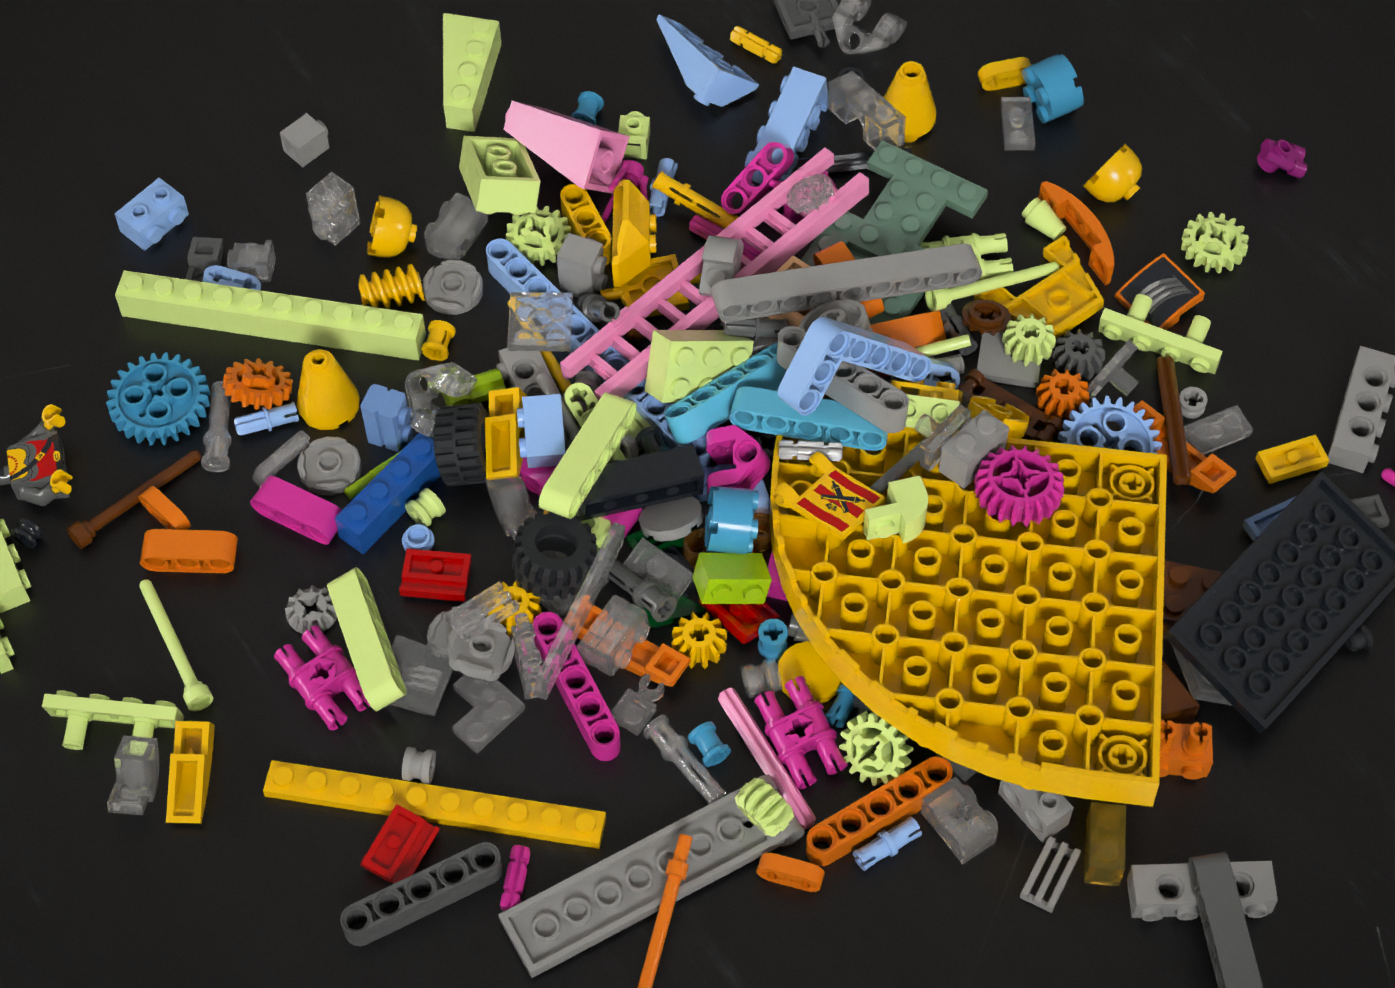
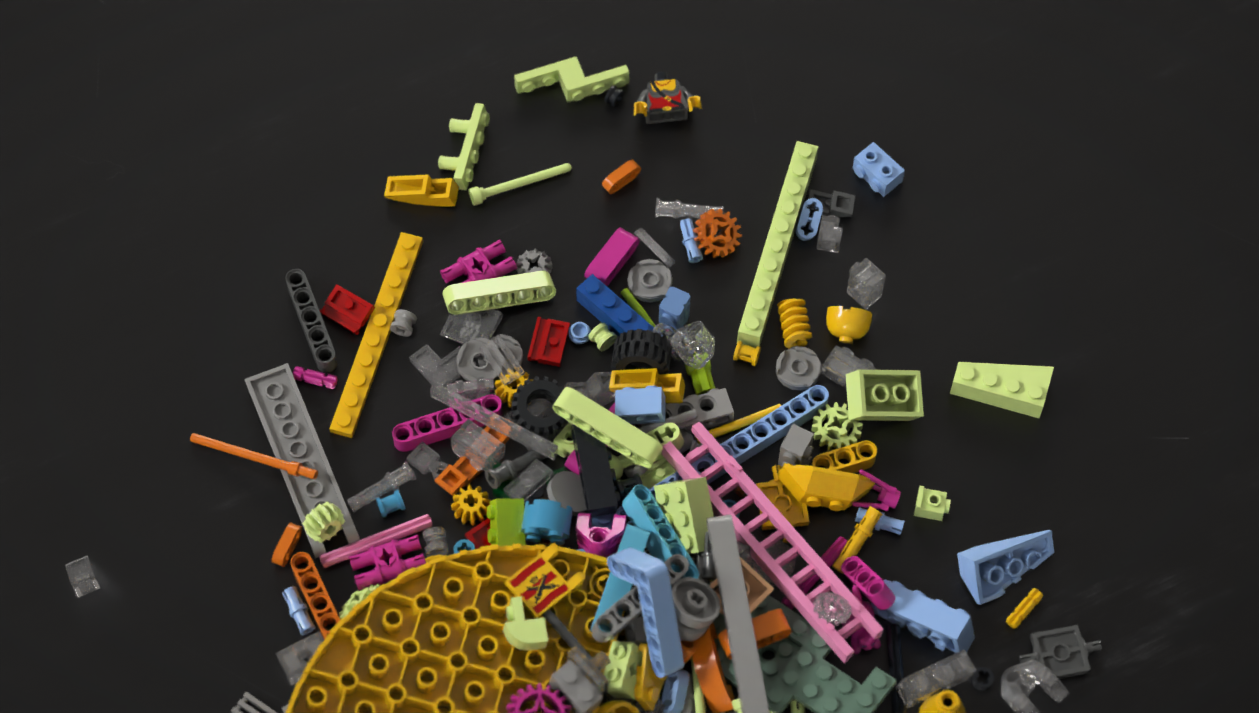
camera: 95 degrees right, 5 degrees up
reddish brown piece [66,450,201,549] -> none
dark azure gear [106,352,211,445] -> none
clear brick [107,735,159,815] -> none
orange beam [140,529,238,573] -> none
light grey brick [280,113,330,167] -> none
yellow cone [297,349,360,430] -> none
bright pink slope [504,101,630,193] -> none
clear plate [507,292,573,352] -> none
dark azure bush [571,91,604,125] -> none
dark grey pin [576,293,620,322] -> none
light grey brick [699,235,744,297] -> none
light grey axle [778,440,843,461] -> none

